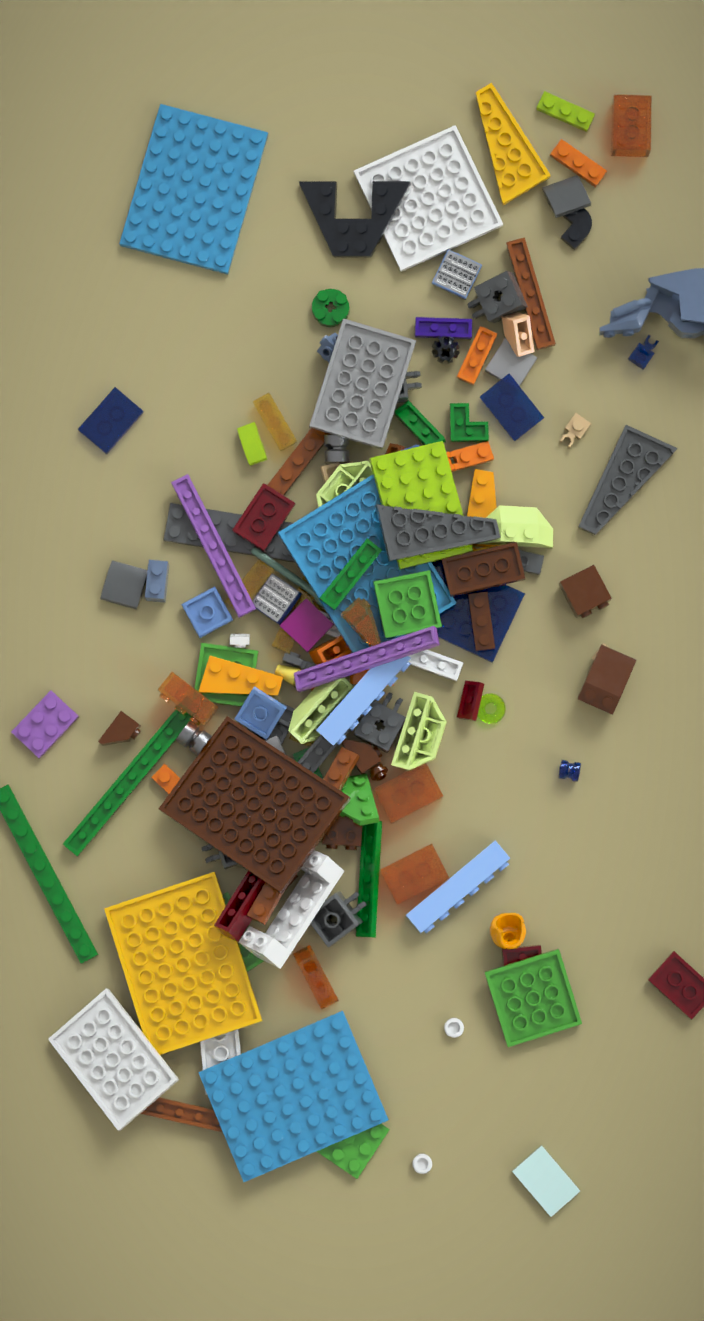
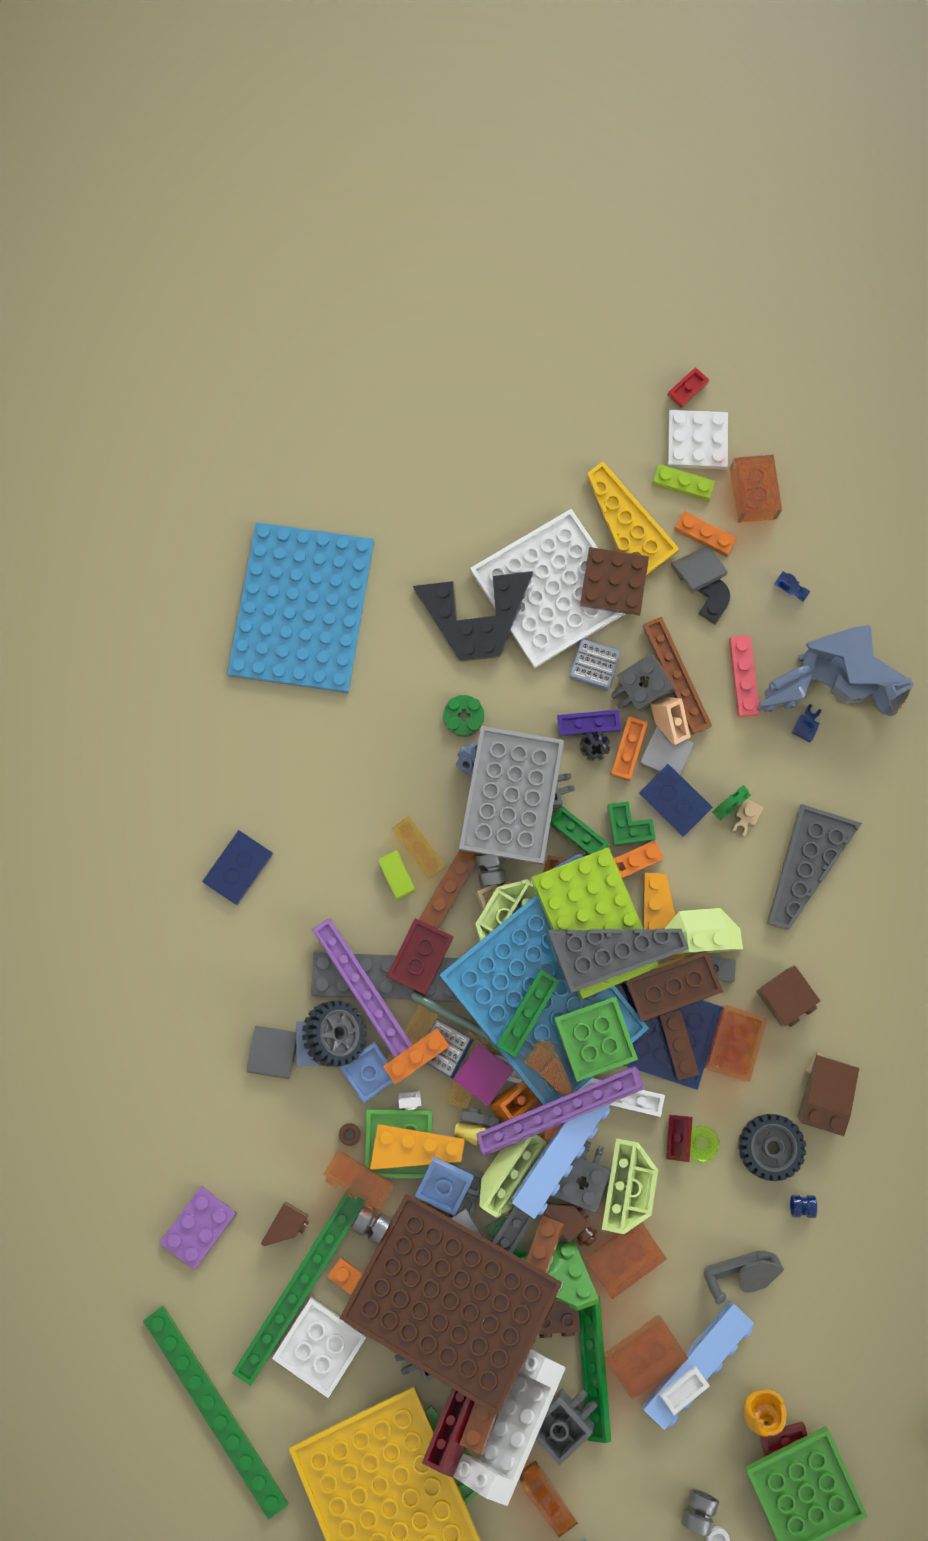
camera: 10 degrees left, 5 degrees down
none -> white plate [272,1297,367,1398]
none -> wheel [302,1000,367,1067]
none -> reddish brown plate [339,1123,361,1146]
none -> orange plate [383,1028,450,1085]
none -> reddish brown plate [580,547,649,616]
none -> white tile [659,1365,710,1415]
none -> red plate [667,367,709,408]
none -> white plate [668,410,728,470]
none -> flat silver wheel [681,1489,719,1536]
none -> clear orange brick [703,1005,768,1082]
none -> dark grey piece [703,1251,784,1304]
none -> green plate [712,785,751,820]
none -> coral plate [729,636,760,717]
none -> wheel [738,1114,806,1181]
none -> clear blue plate [774,571,811,602]

